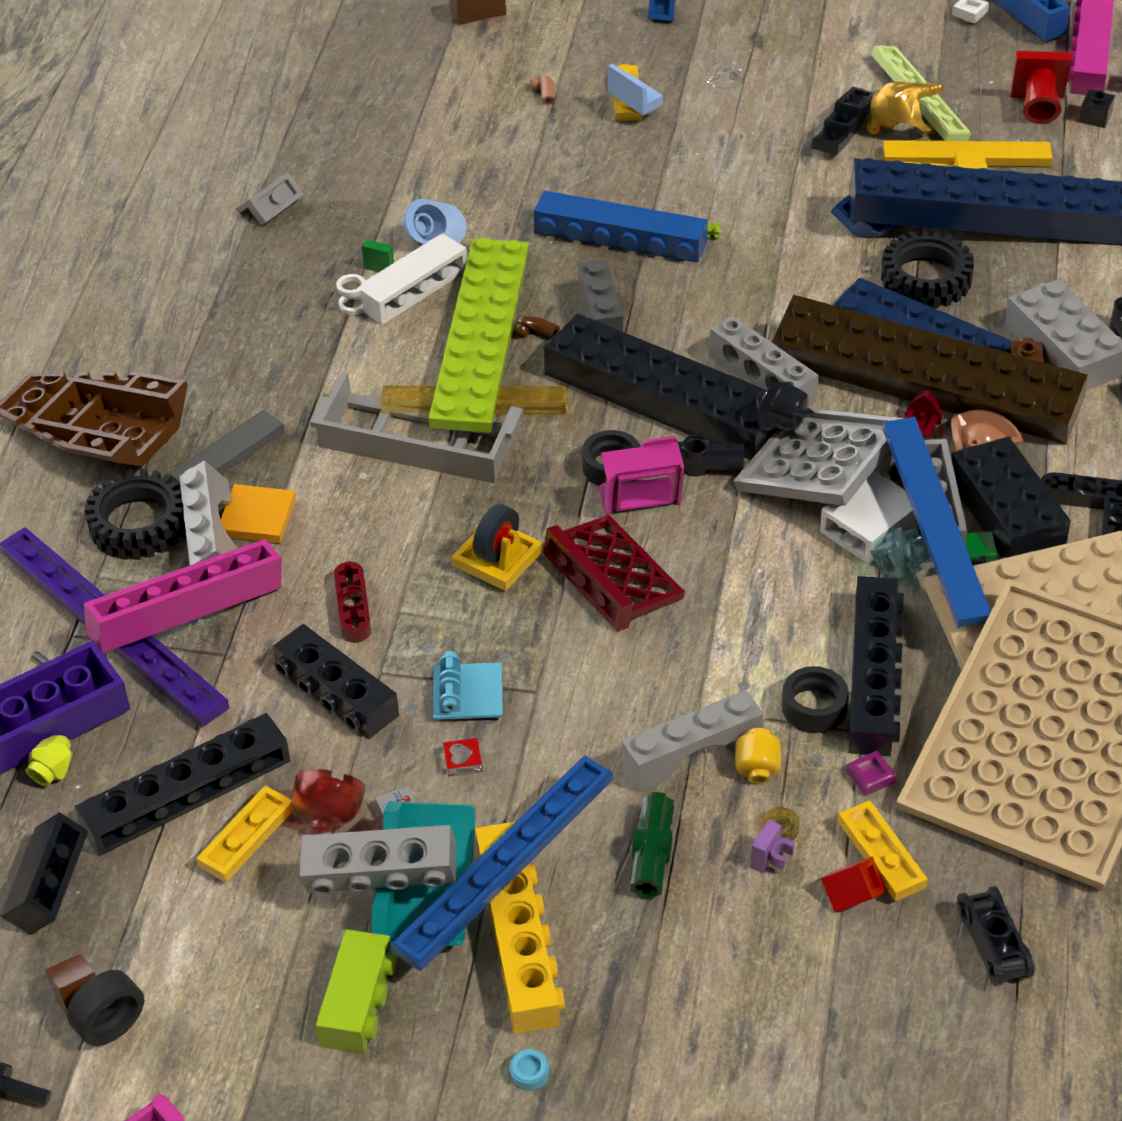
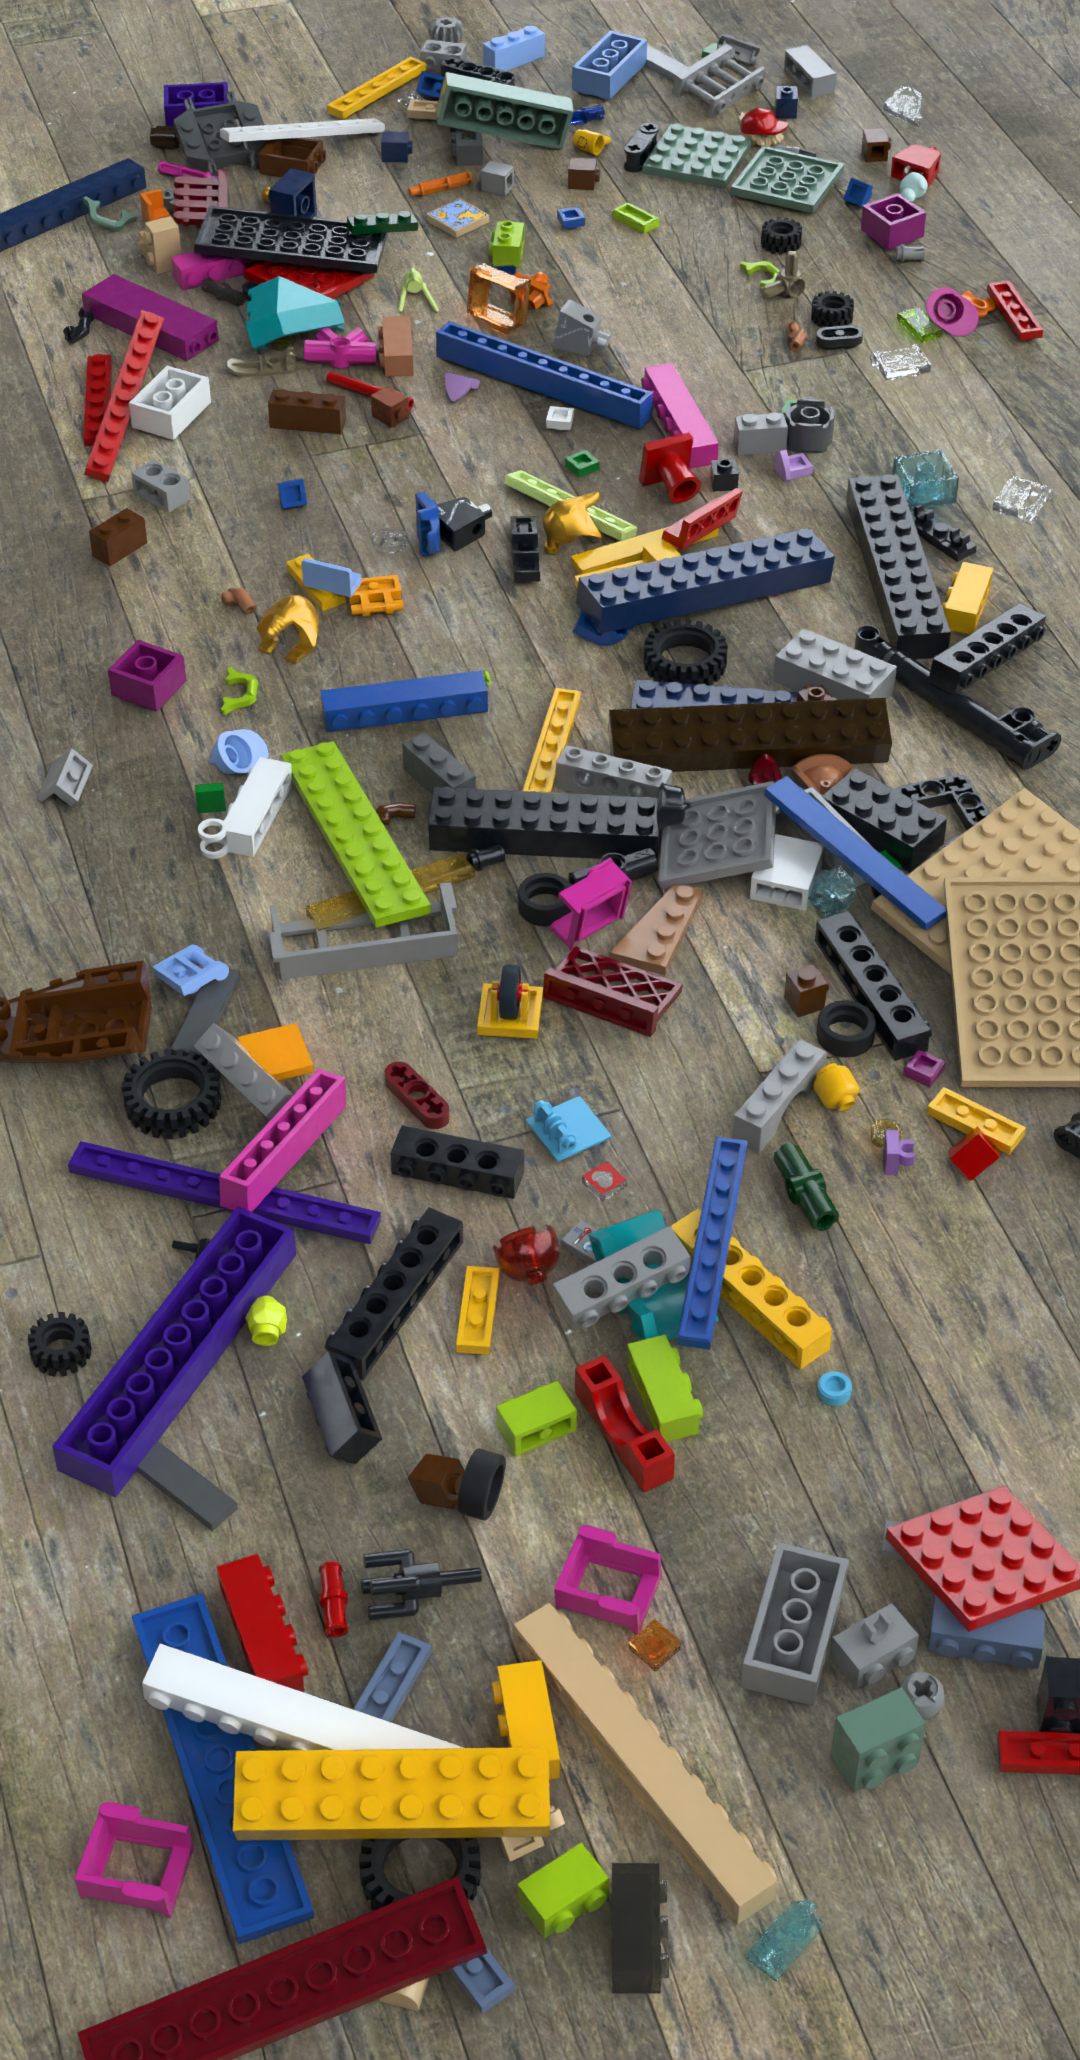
camera: 30 degrees left, 0 degrees up
none -> magenta brick [108,640,186,712]
none -> light blue plate [152,944,229,996]
none -> lime helmet [221,667,259,716]
none -> pearl gold piece [256,594,319,665]
none -> light orange plate [348,575,404,617]
none -> blue slope [415,491,440,557]
none -> black torso [437,497,492,552]
none -> black pin [466,844,505,871]
none -> lime brick [496,1380,577,1457]
none -> yellow tile [522,688,581,793]
none -> green tile [565,450,600,478]
none -> red arch [575,1355,675,1493]
none -> medium nougat wing [609,884,703,975]
none -> red fence [661,488,743,550]
none -> reddish brown brick [784,964,829,1018]

